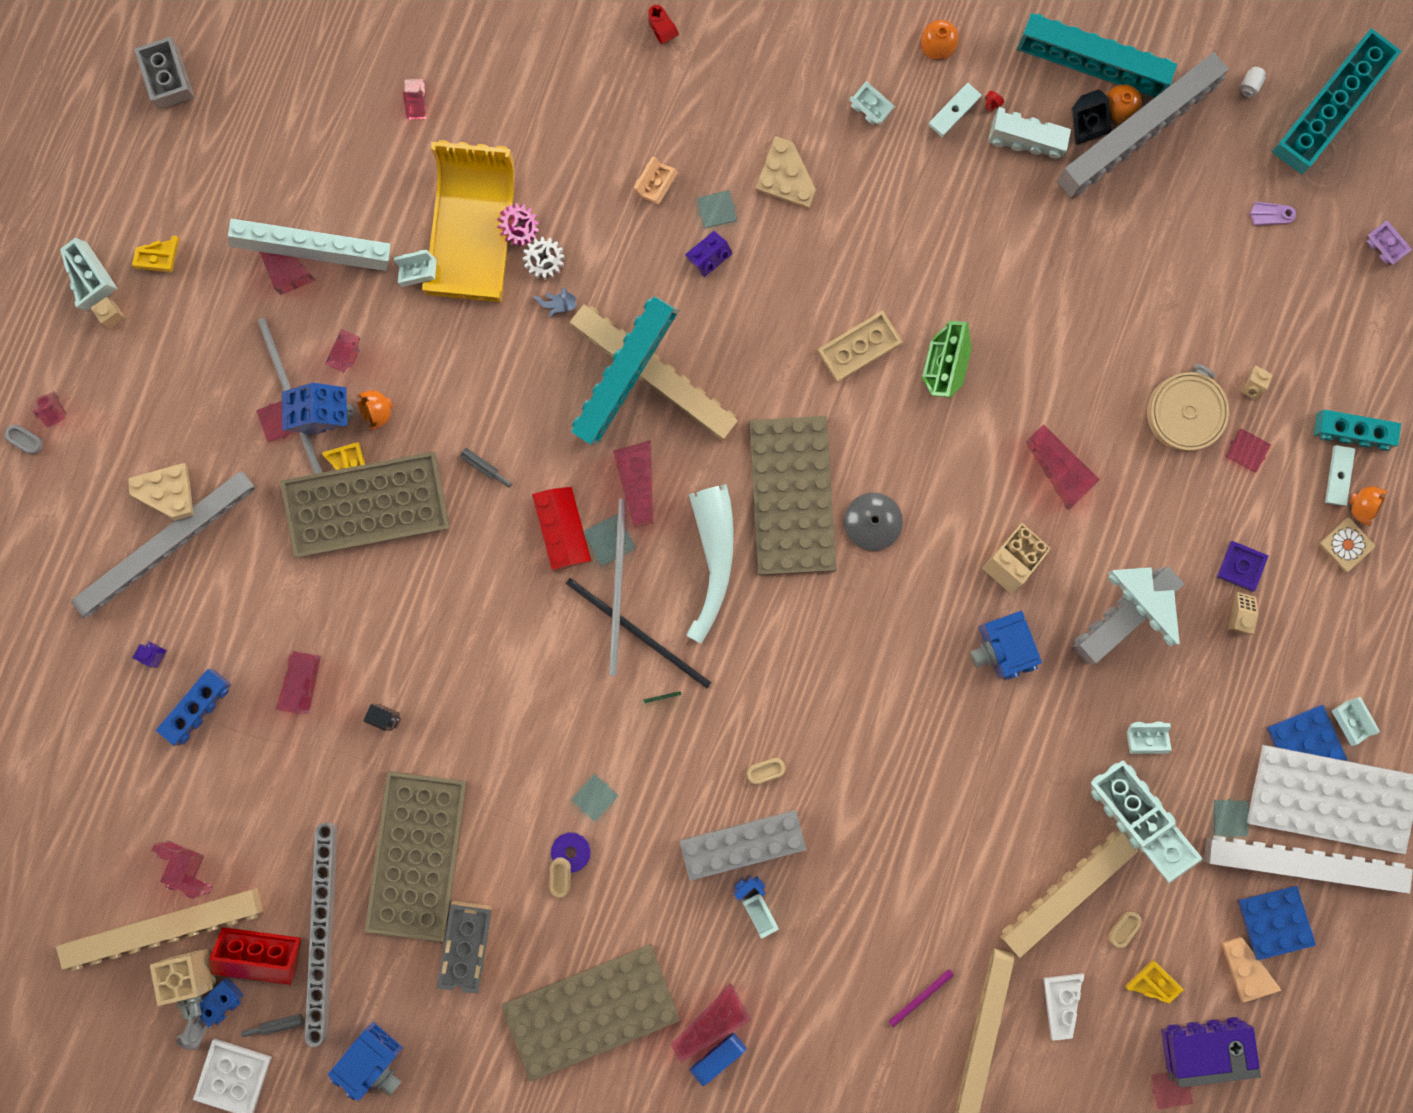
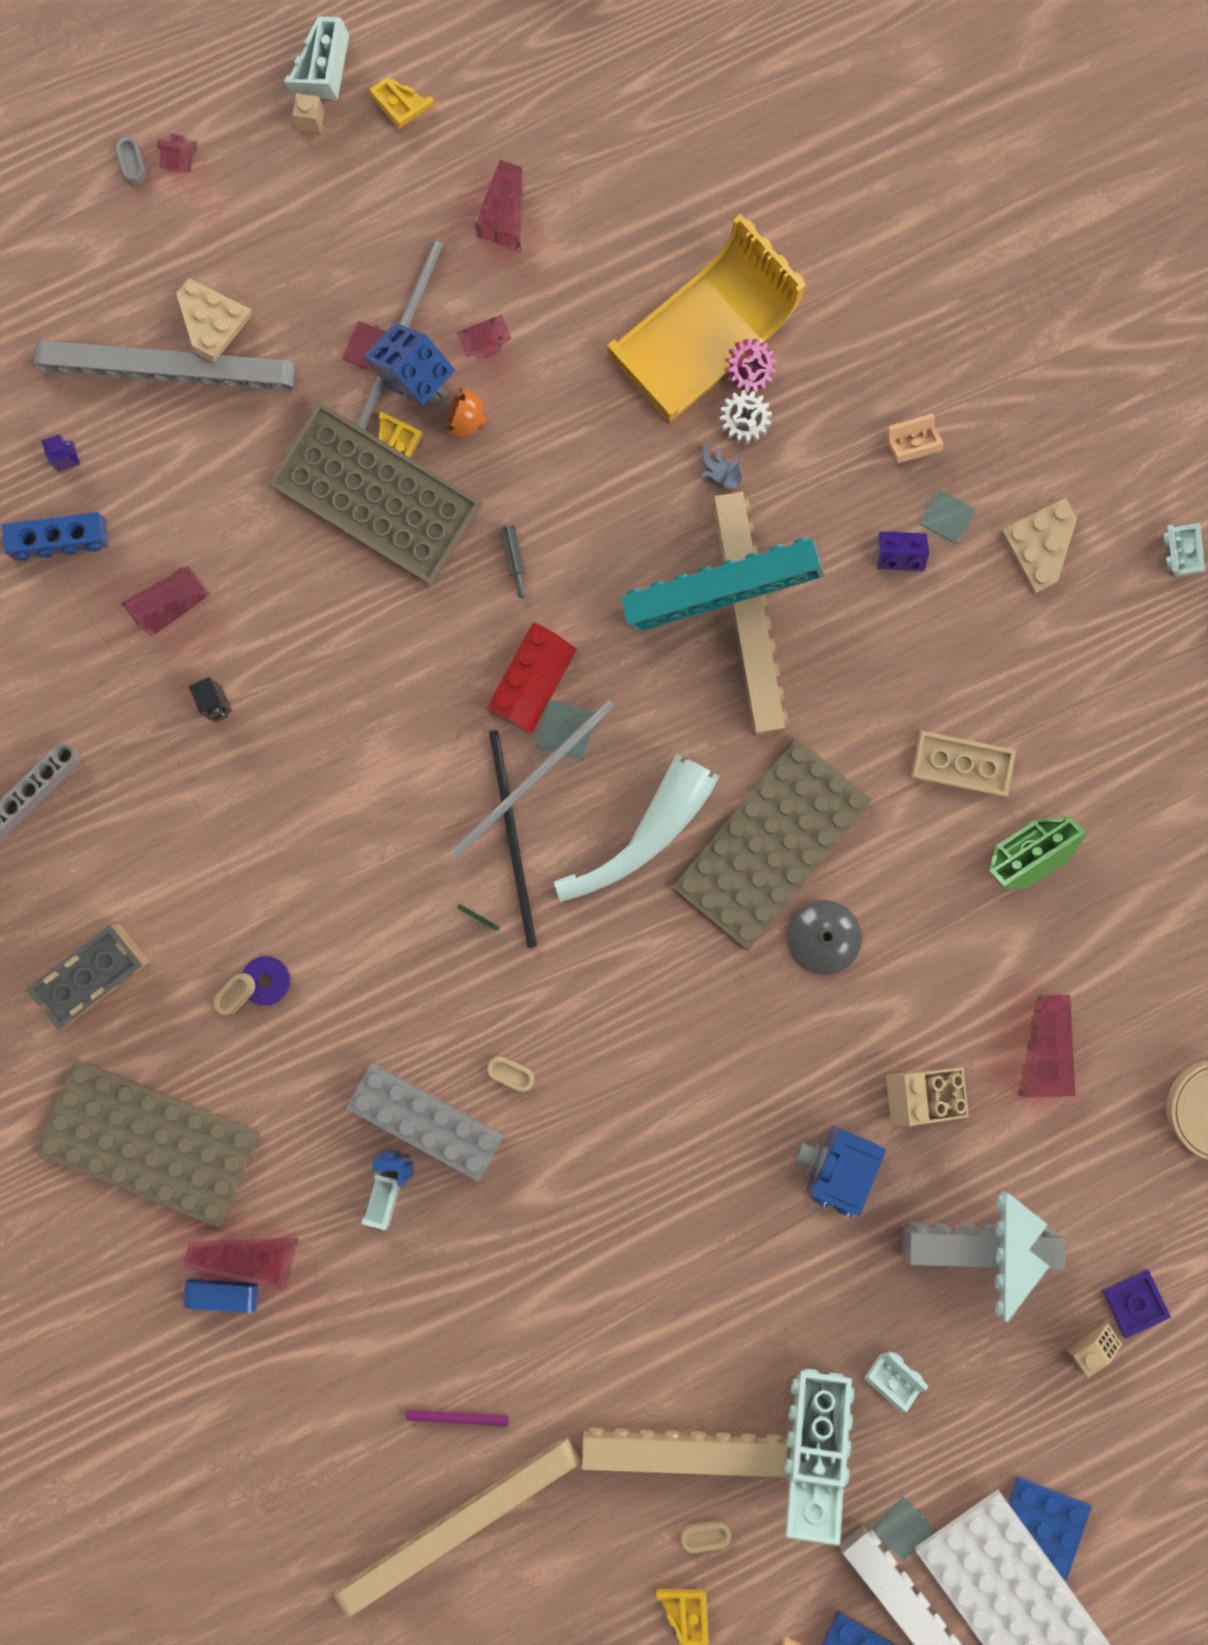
camera: 40 degrees right, 0 degrees up
light aqua brick [228,219,390,271] -> none
dark tan plate [365,771,467,942] -> none
light aqua bracket [394,250,437,287] -> none
clear pink slope [403,79,426,119] -> none
clear light blue piece [571,774,619,822] -> none
clear pink wedge [613,440,654,528] -> none
red piece [648,5,679,45] -> none
white wing [1043,973,1084,1041] -> none
light aqua bracket [1332,697,1380,746] -> none

